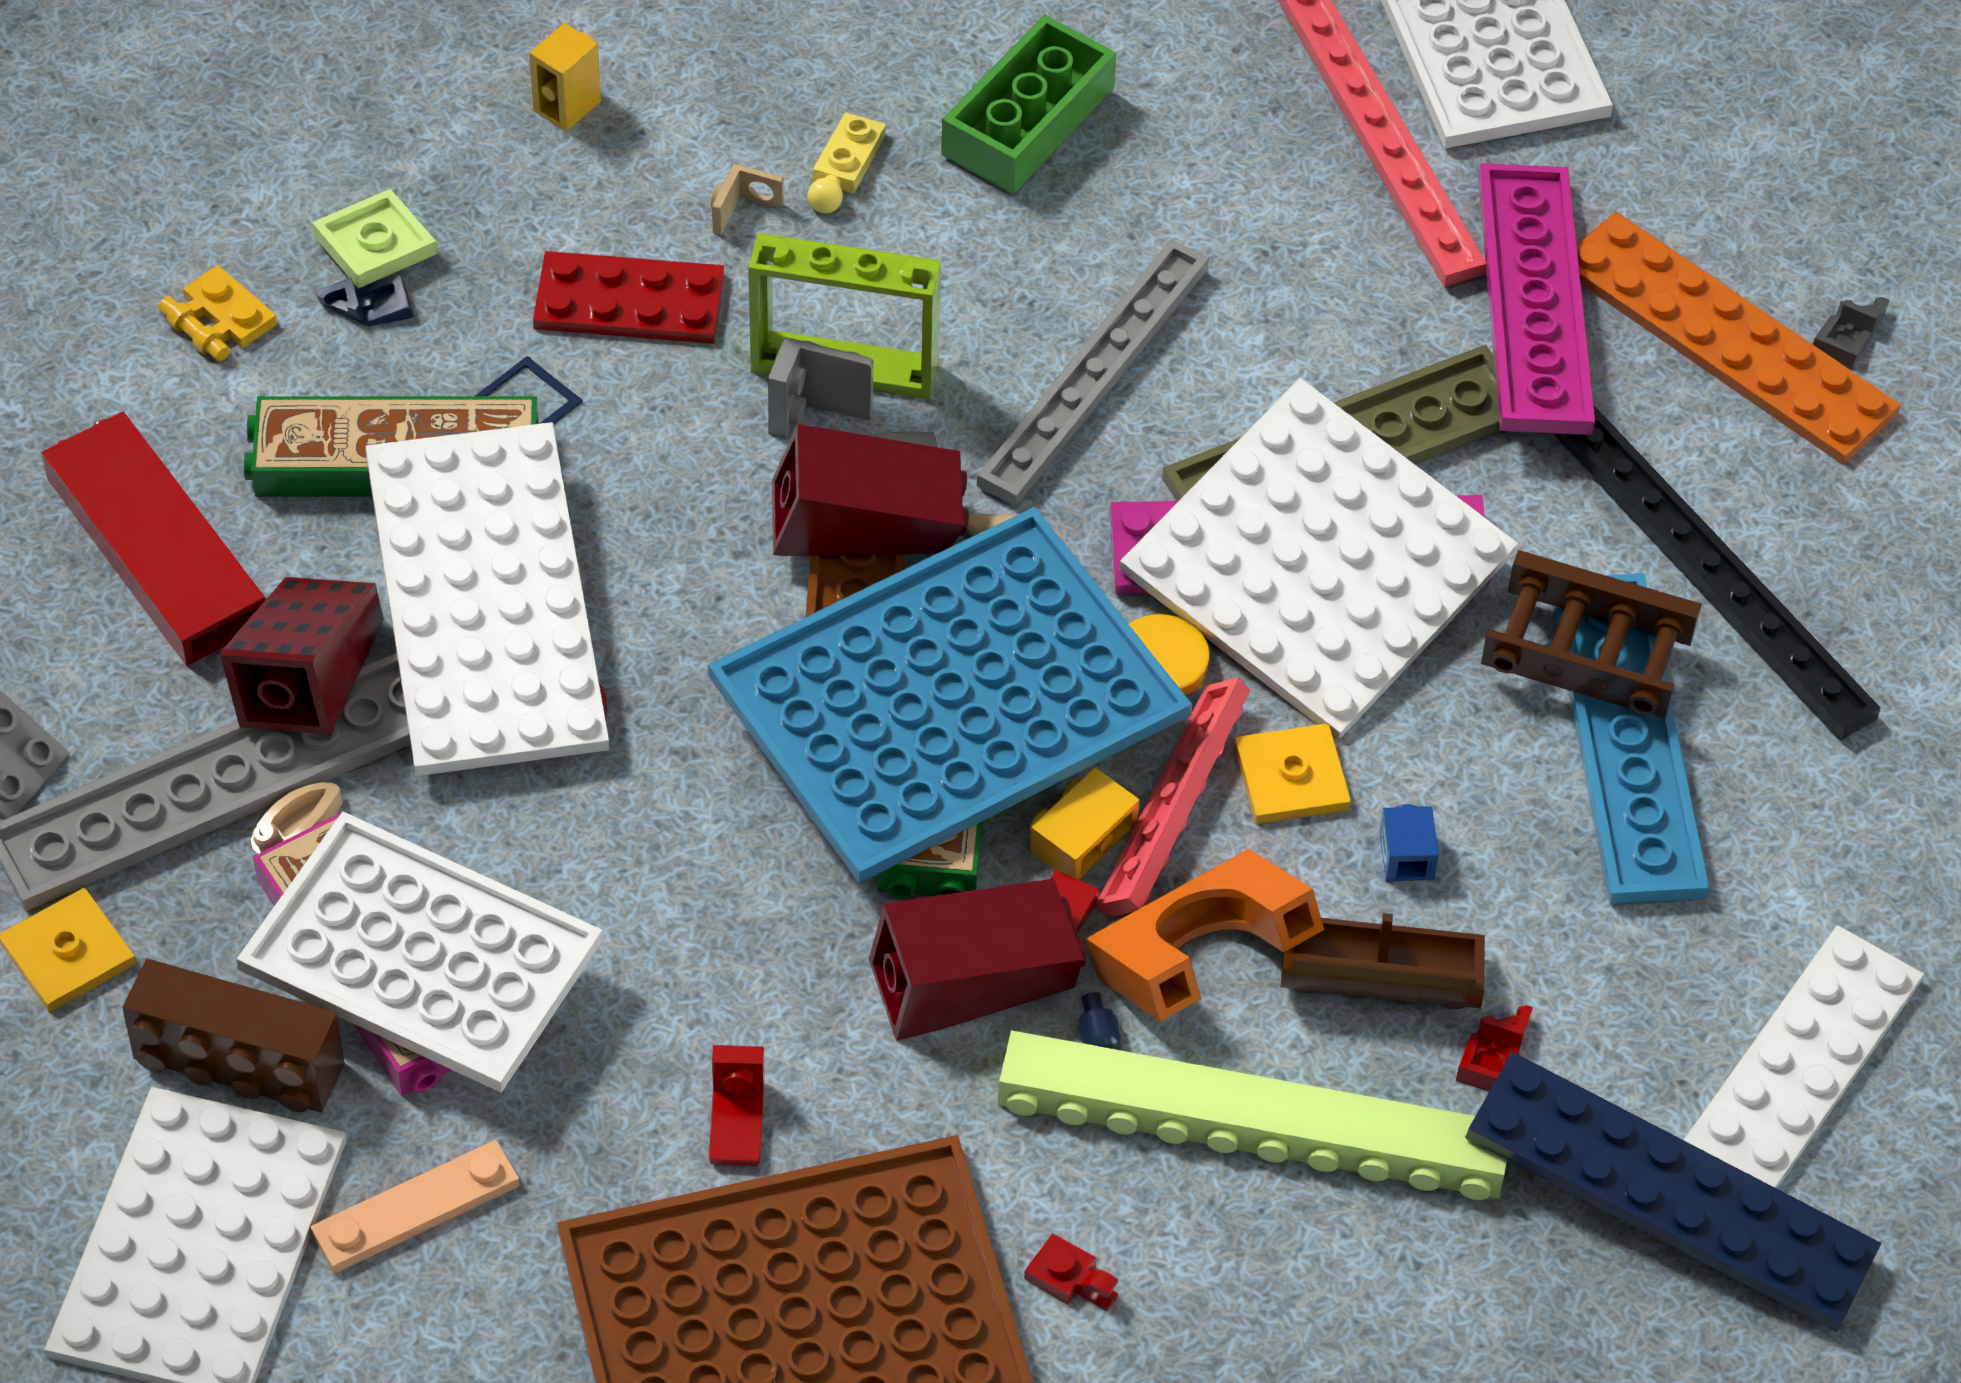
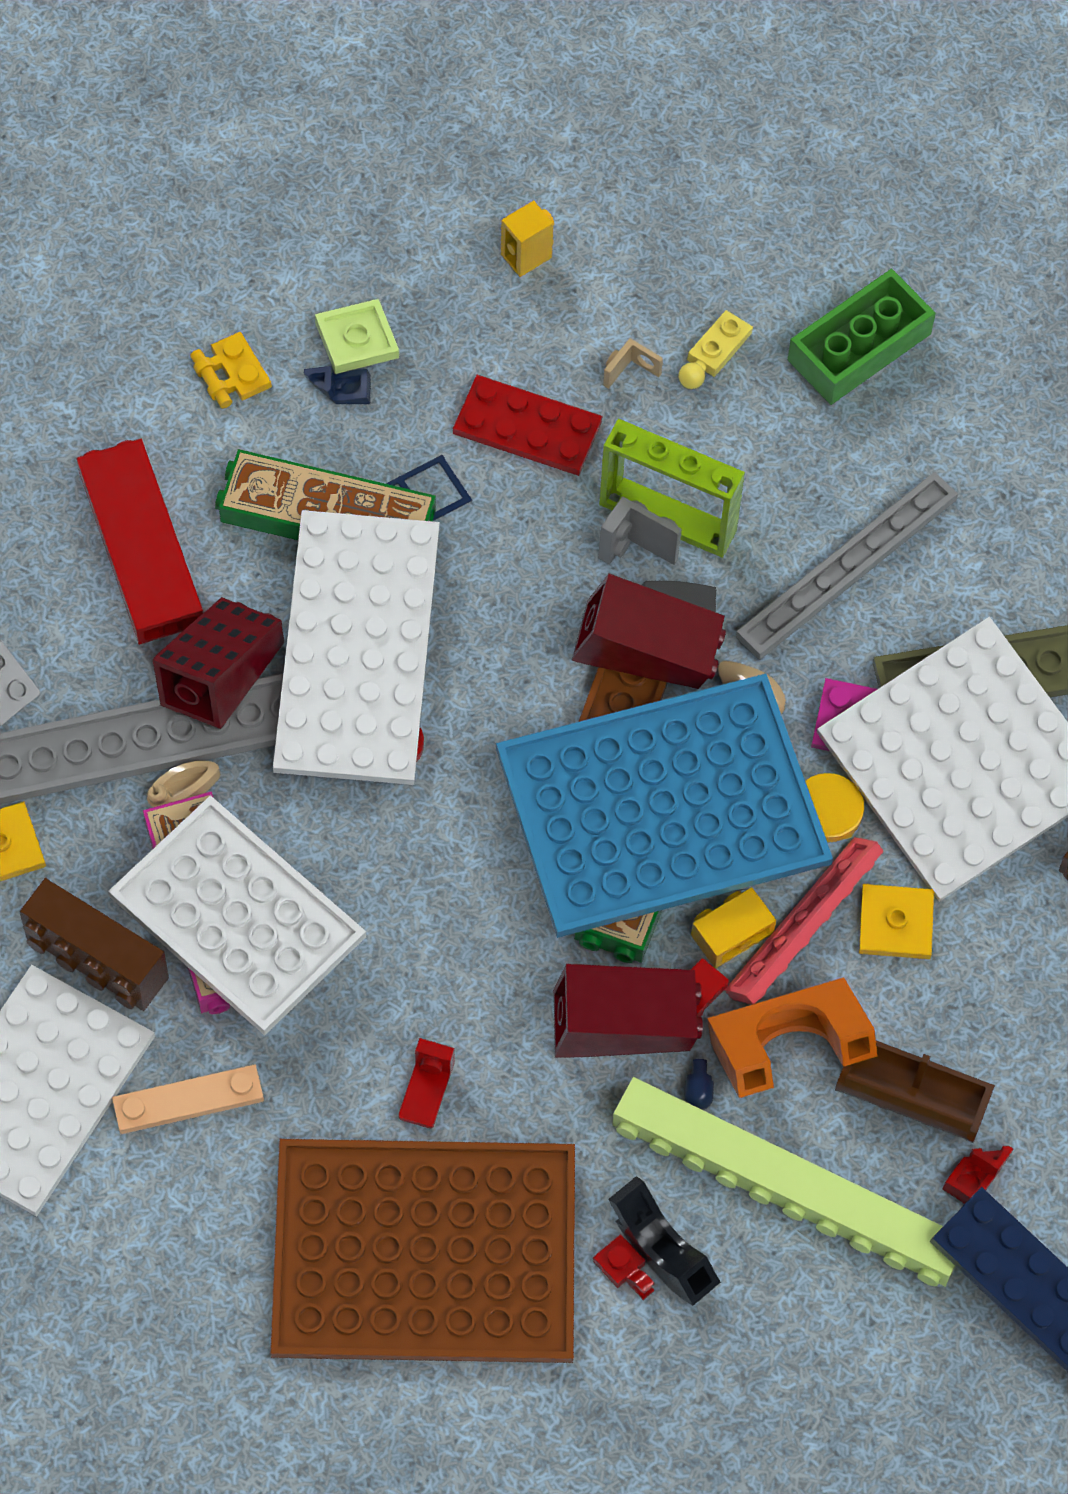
camera: 15 degrees right, 10 degrees up
blue brick [1379,804,1439,882] -> none
none -> black arch [608,1176,721,1306]

